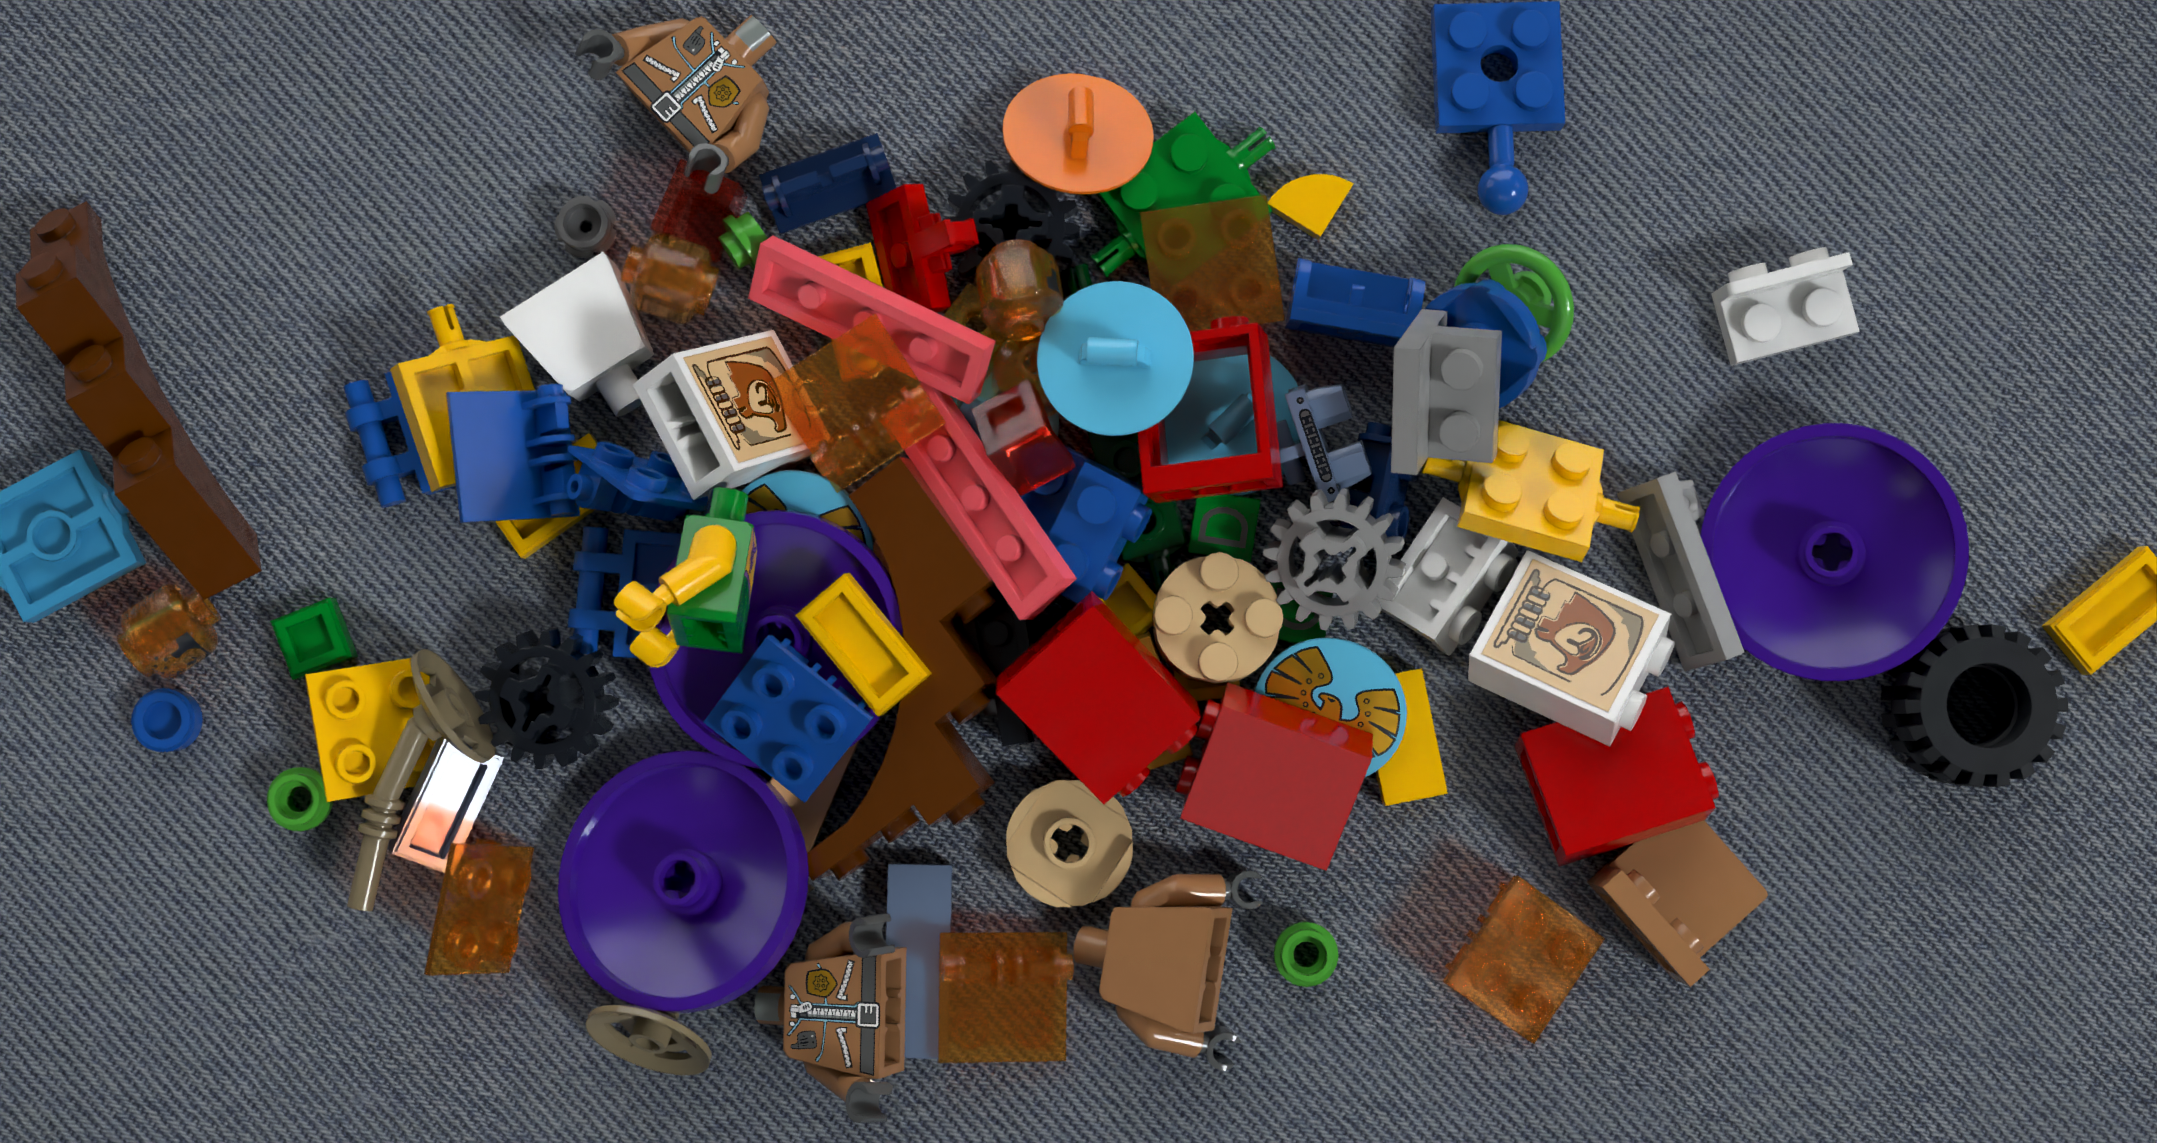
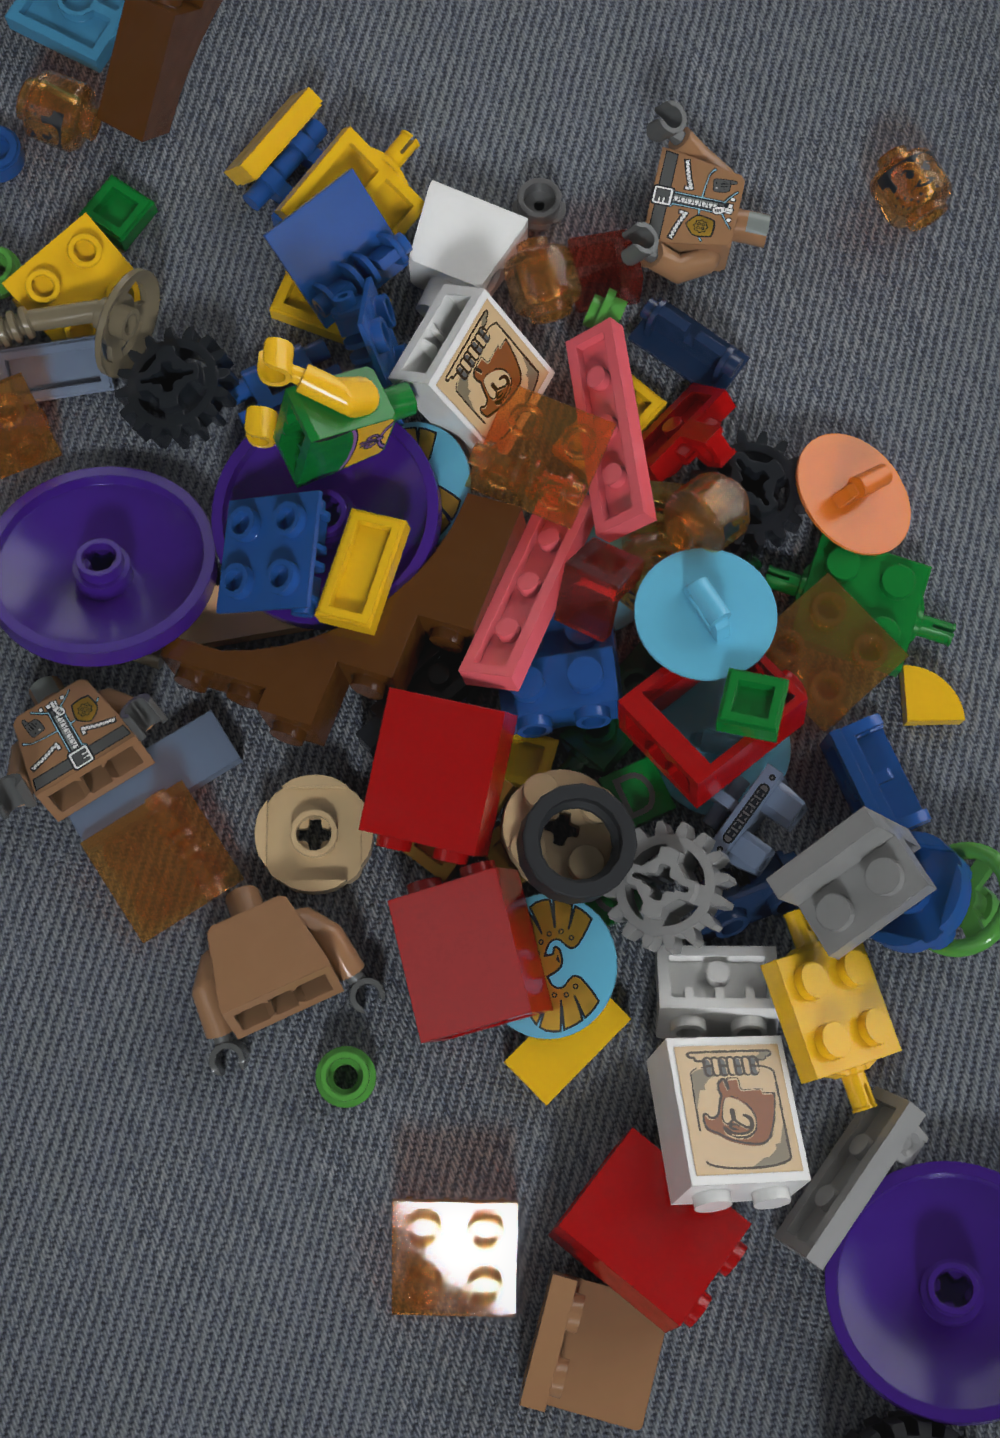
camera: 55 degrees right, 10 degrees down
none -> yellow tile [224,87,322,186]
none -> black tyre [516,783,638,905]
none -> green tile [716,668,790,743]

